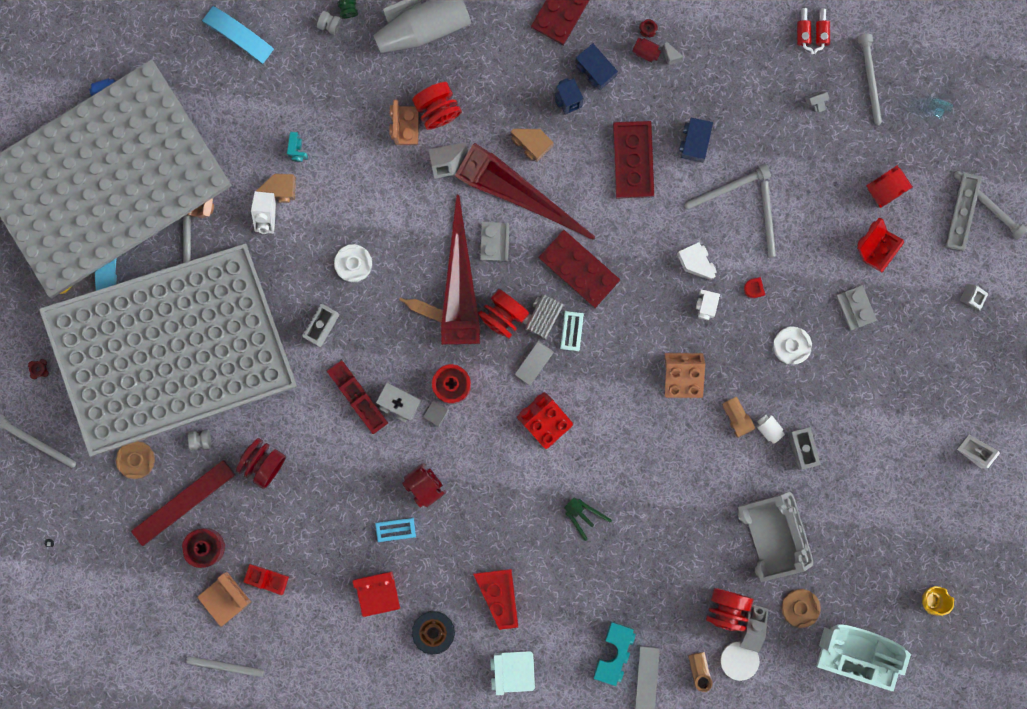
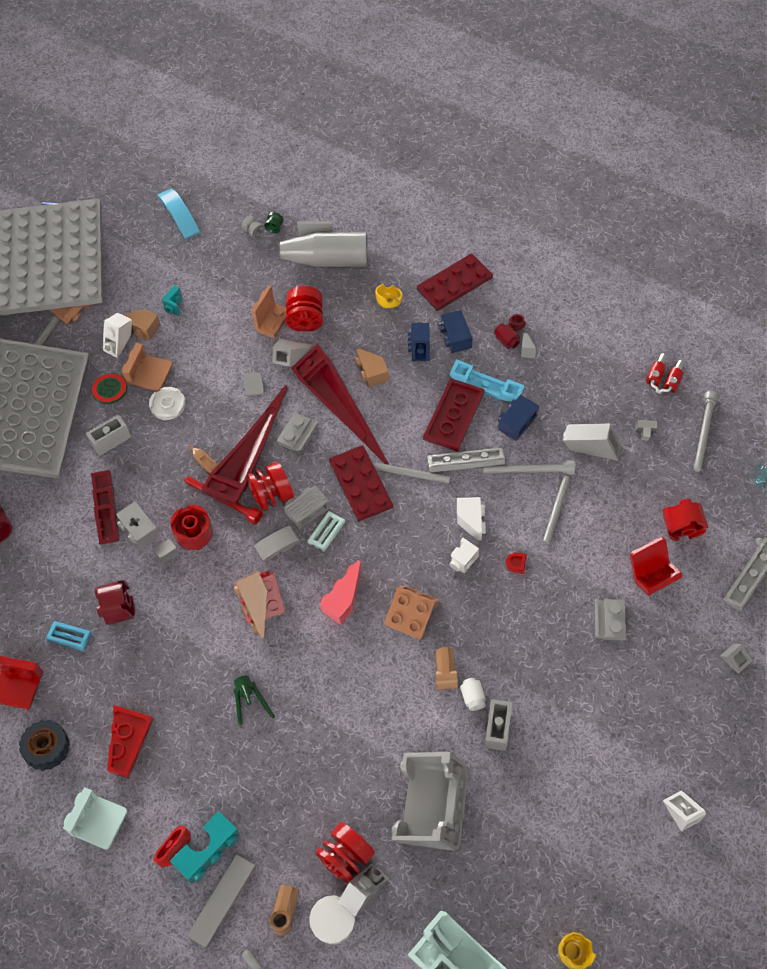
camera: 25 degrees right, 25 degrees down
white tile [773,327,812,365] -> none
medium nougat tile [781,589,821,628] -> none
none -> piece [91,373,128,404]
none -> nougat bracket [122,343,173,391]
none -> red plate [153,825,191,868]
none -> red piece [184,476,263,525]
none -> medium nougat slope [234,571,267,638]
none -> light grey slope [243,372,264,396]
none -> coral slope [320,560,361,625]
none -> yellow hair [375,284,403,309]
none -> light grey bar [375,463,451,484]
none -> light grey tile [427,448,505,472]
none -> medium azure slope [449,359,524,401]
none -> light grey slope [563,423,621,461]

